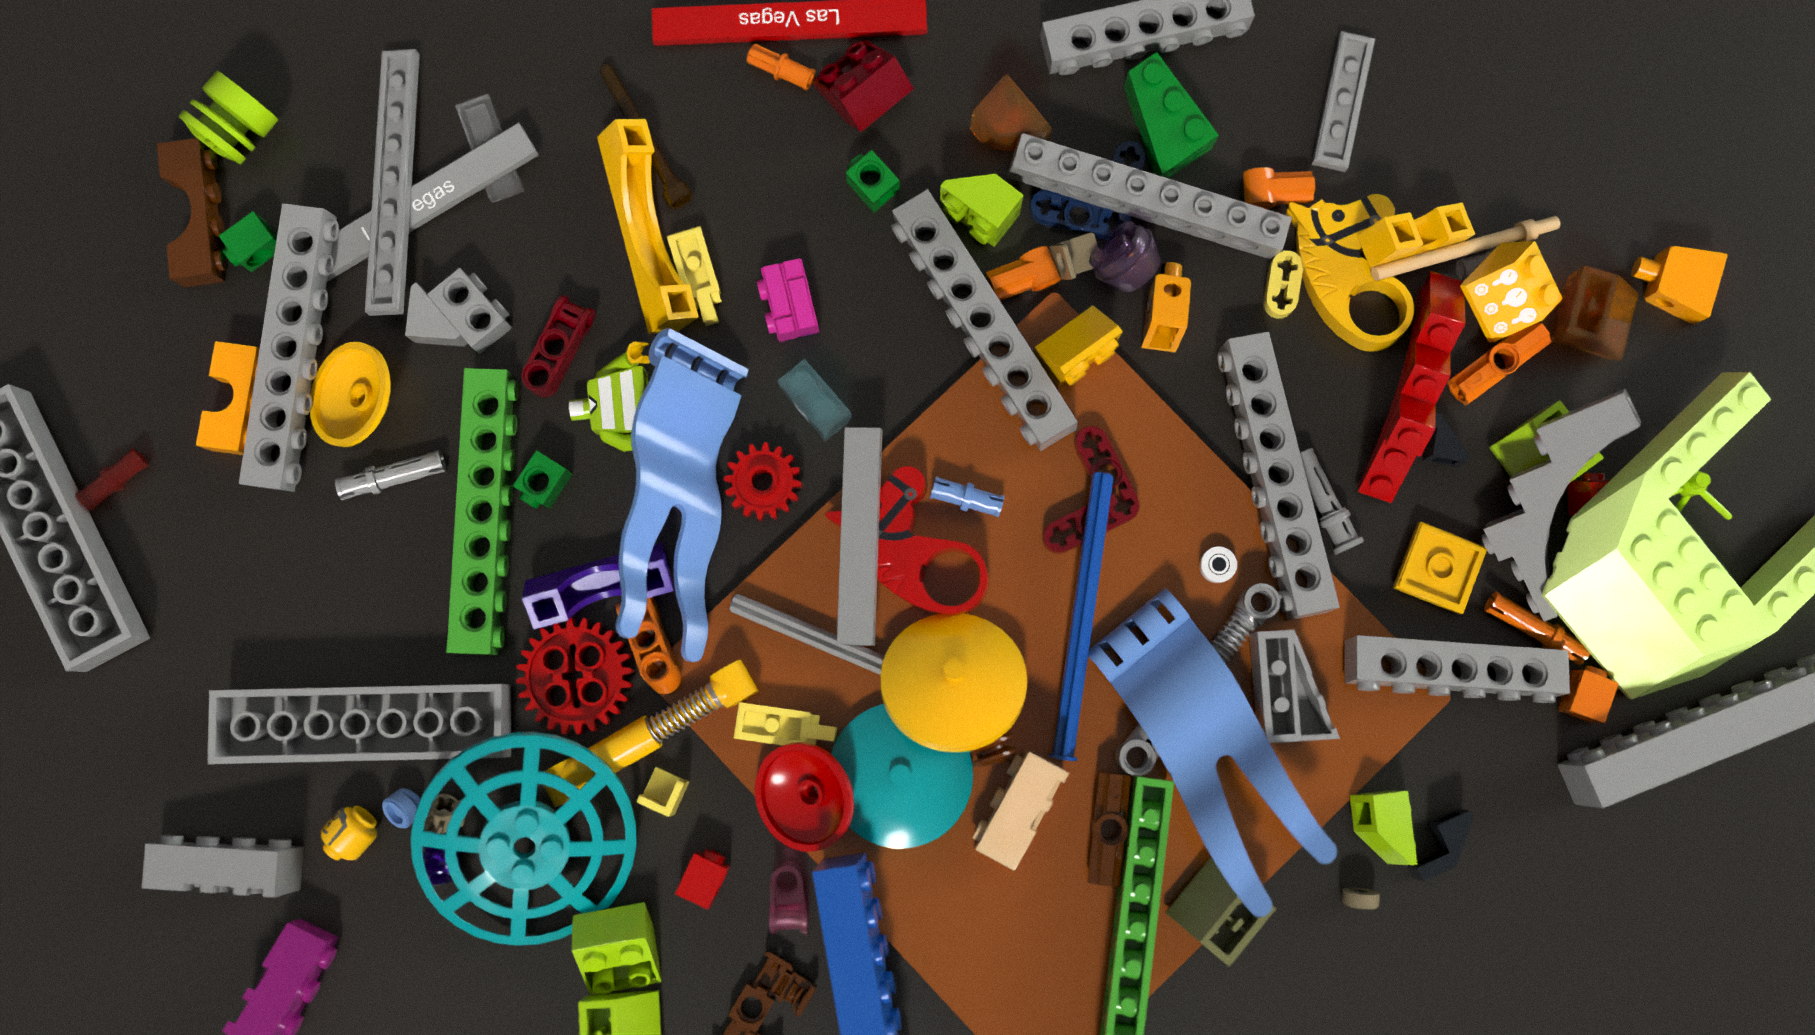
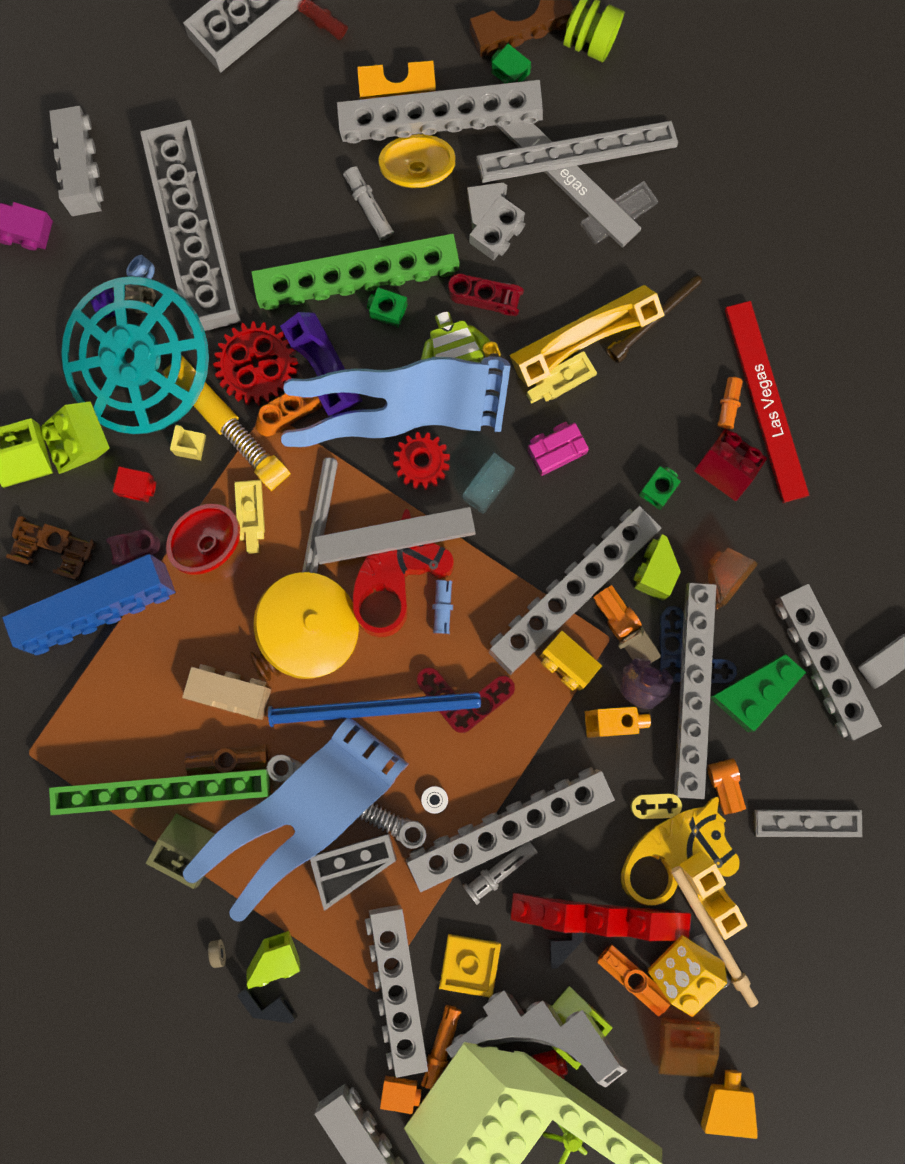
camera: 75 degrees right, 0 degrees up
yellow head [321,805,377,861] -> none
teal dish [831,704,973,849] -> none

